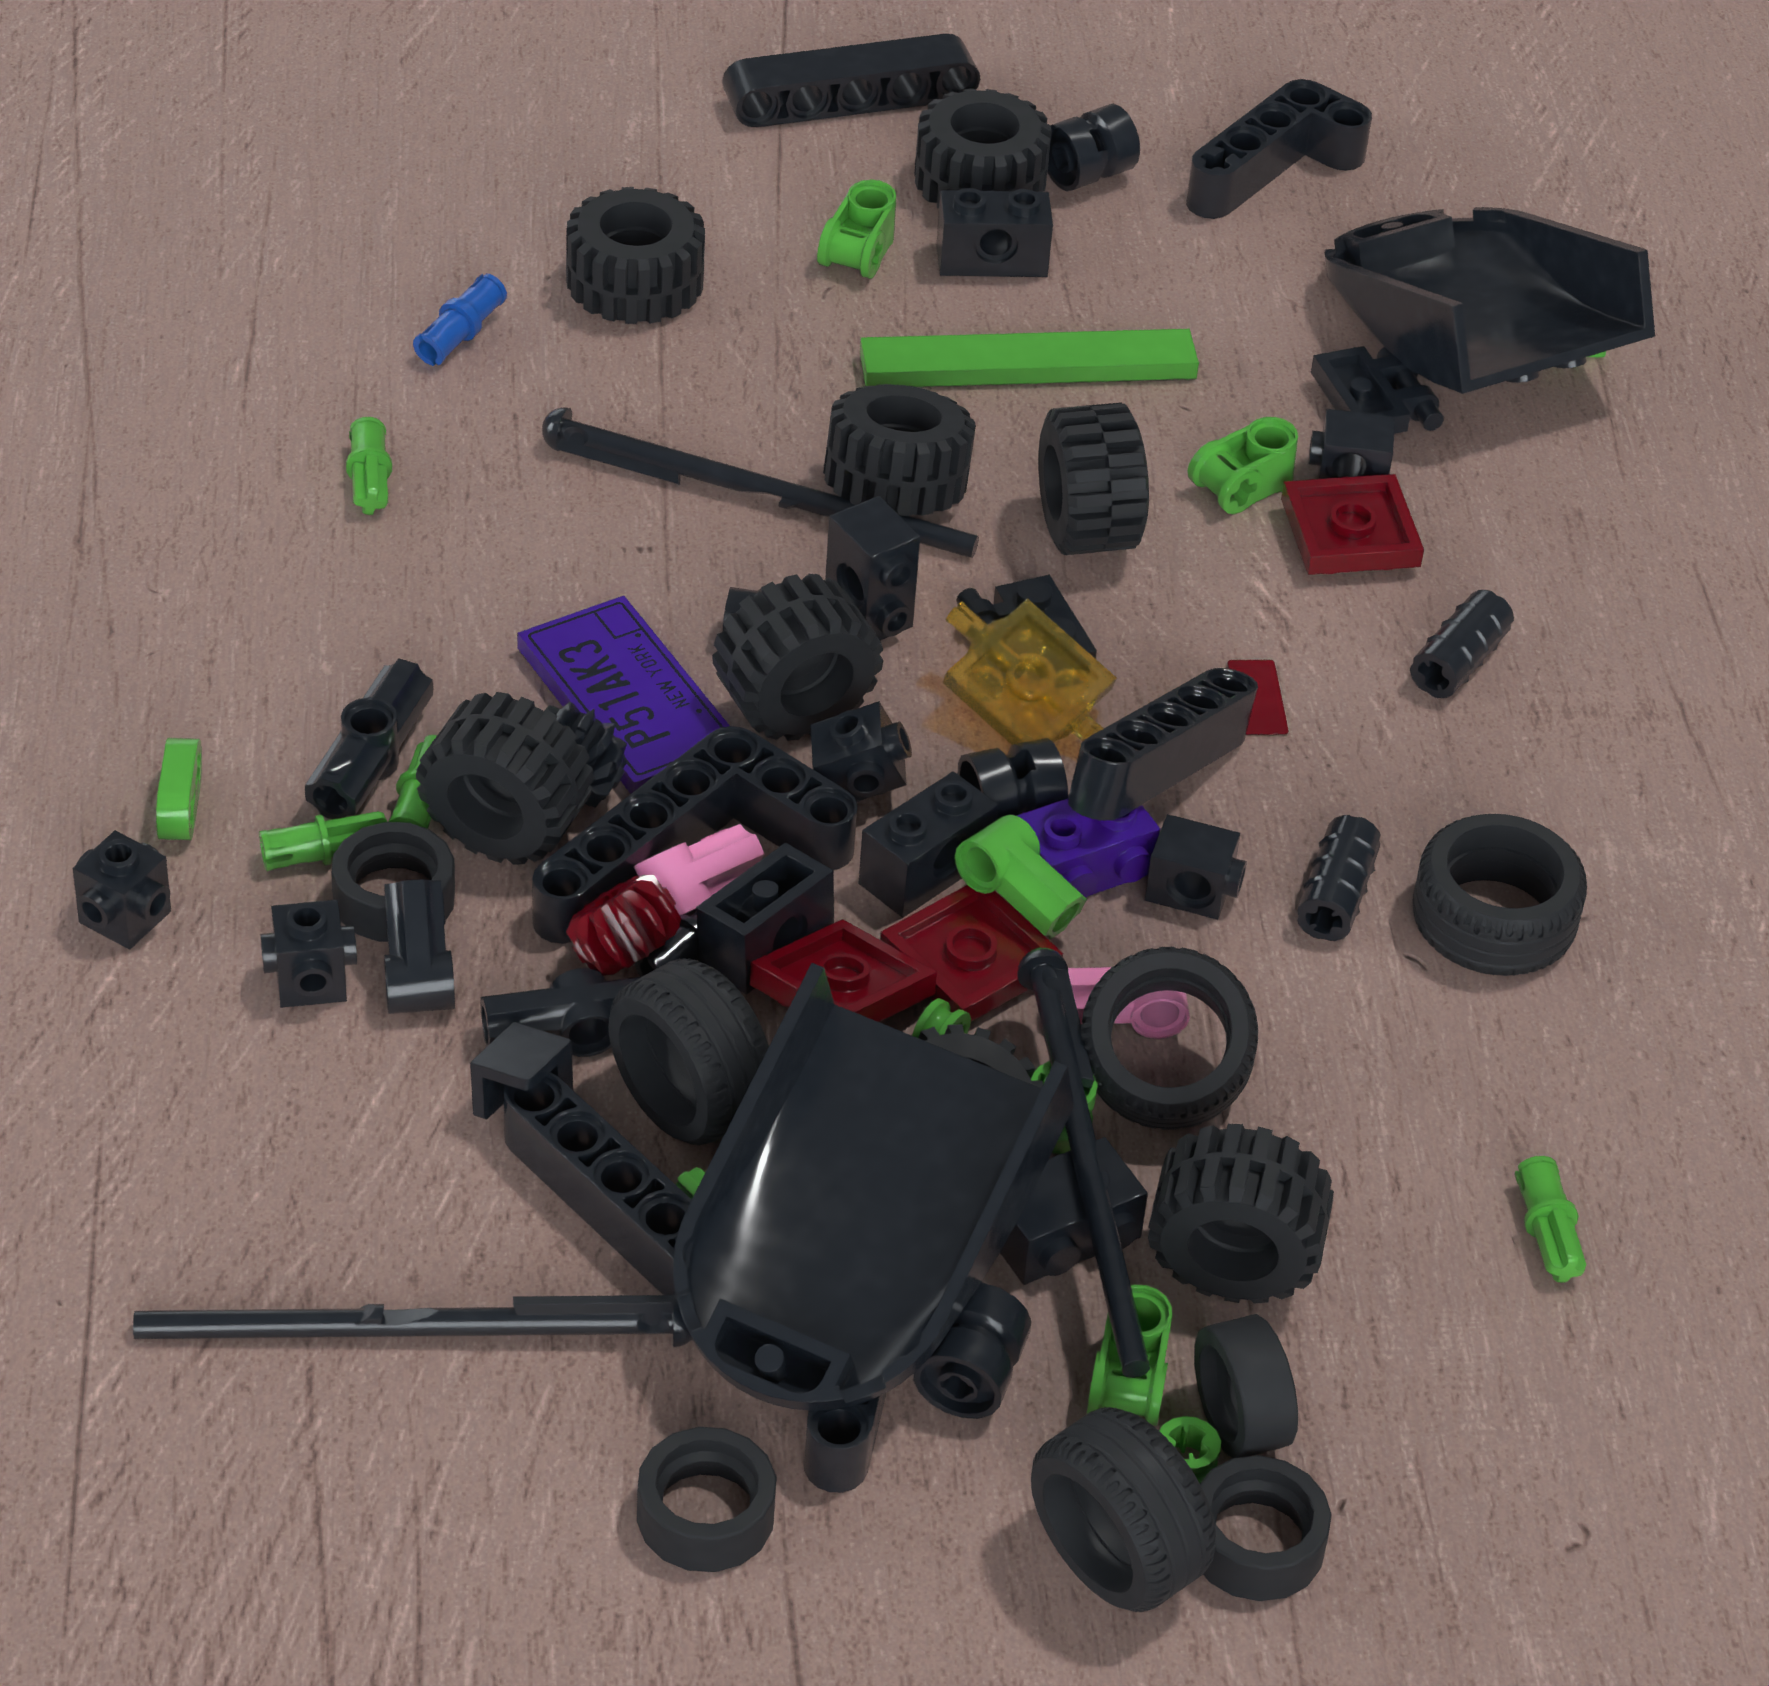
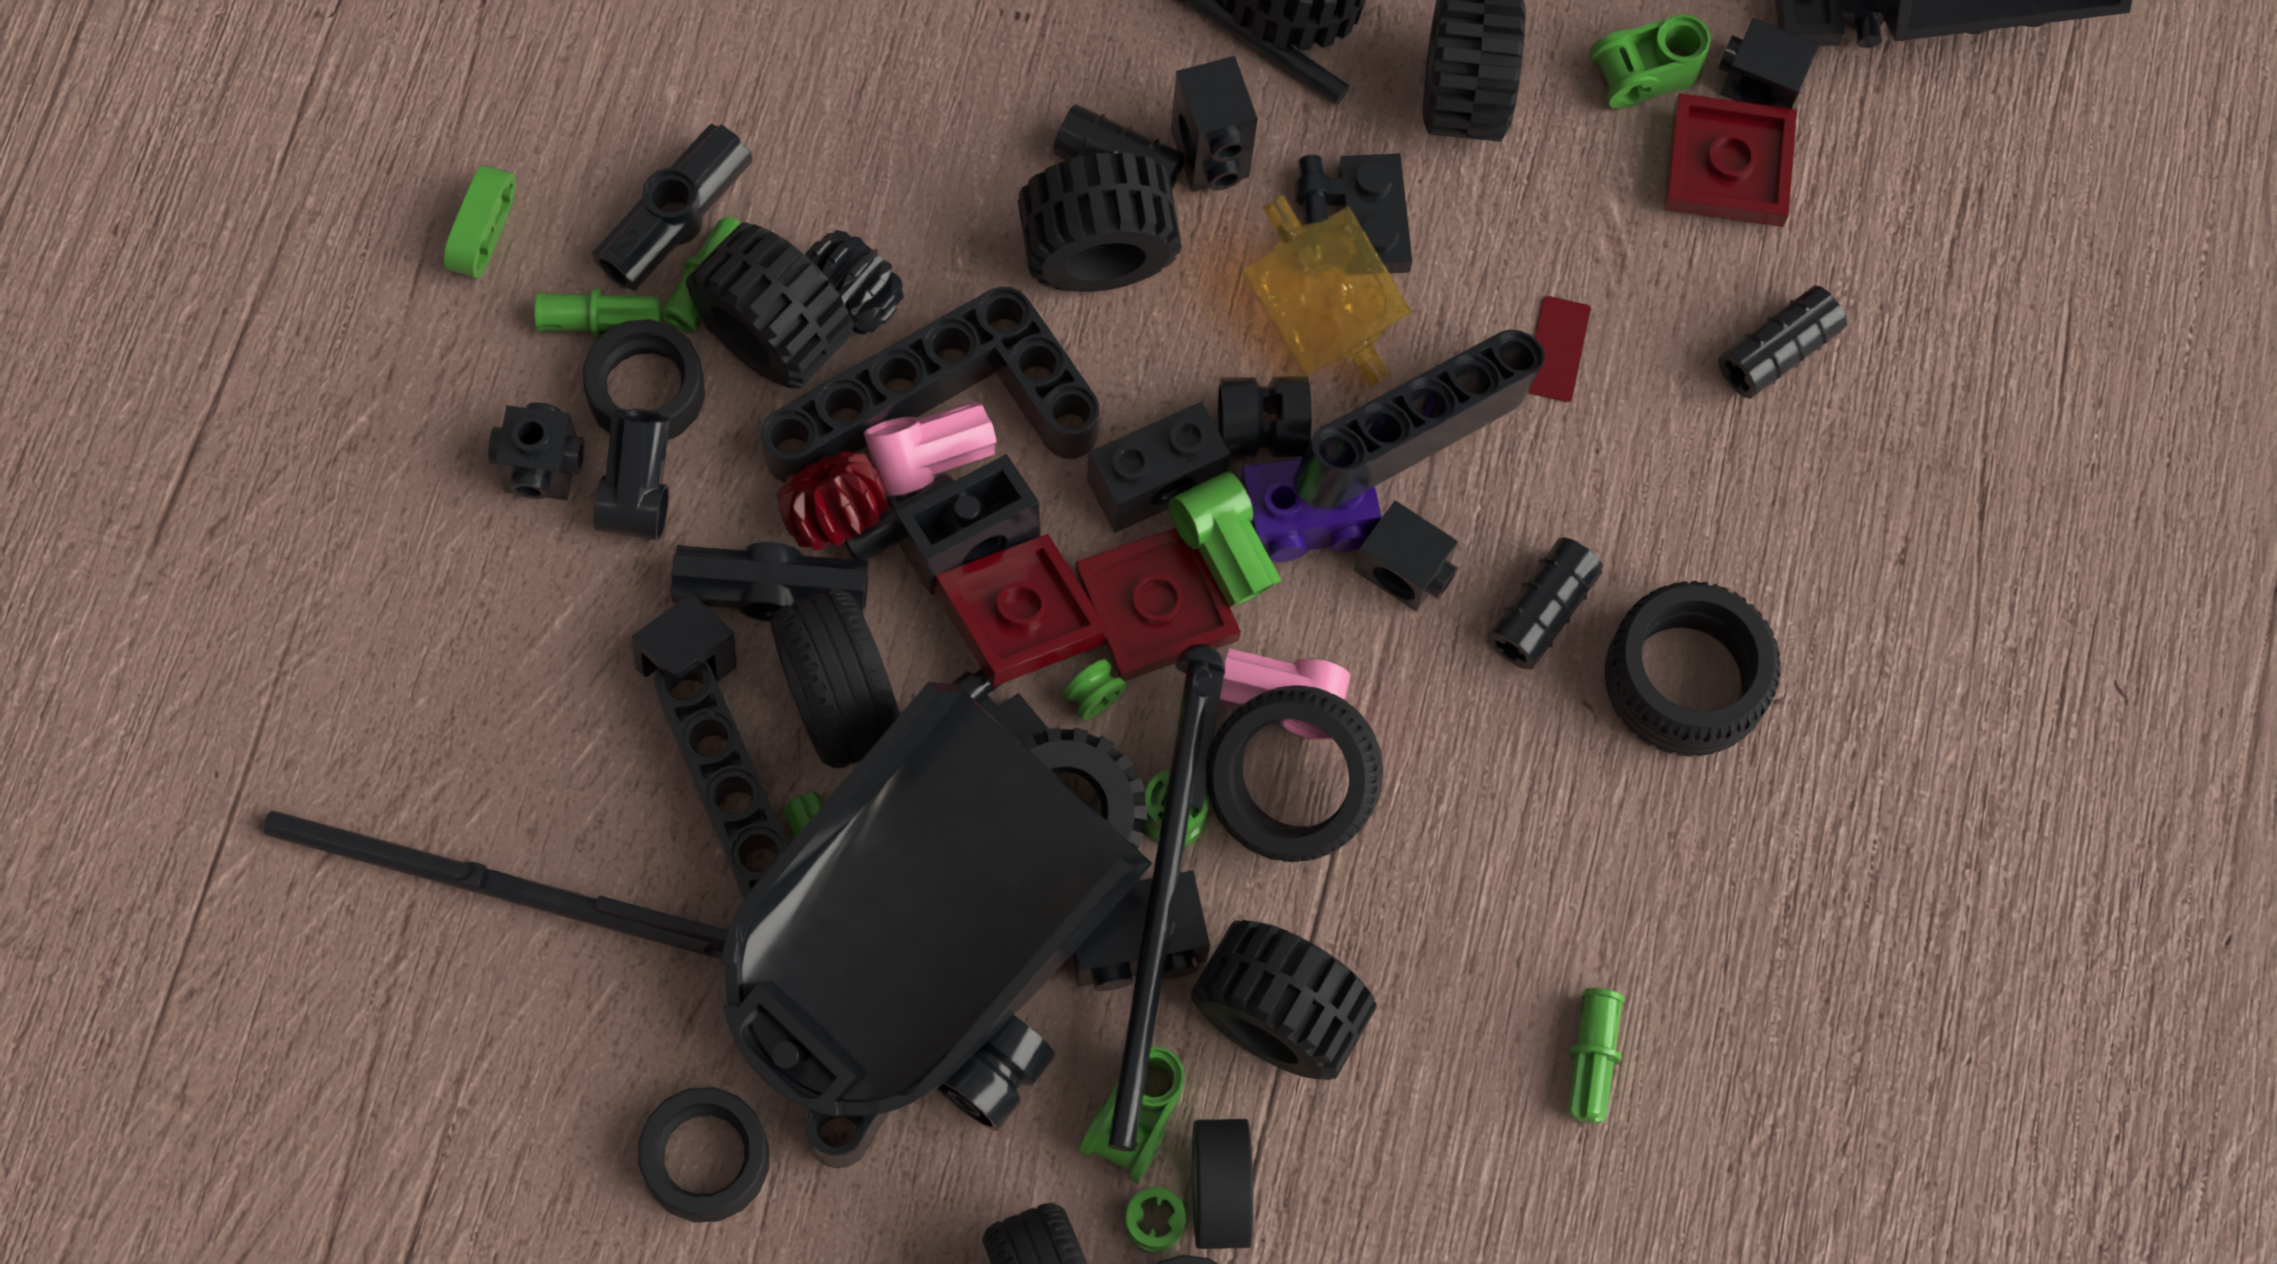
camera: 15 degrees right, 25 degrees up
black brick [72,830,171,950] -> none
dark purple tile [517,595,730,794] -> none
black brick [811,701,912,802] -> none

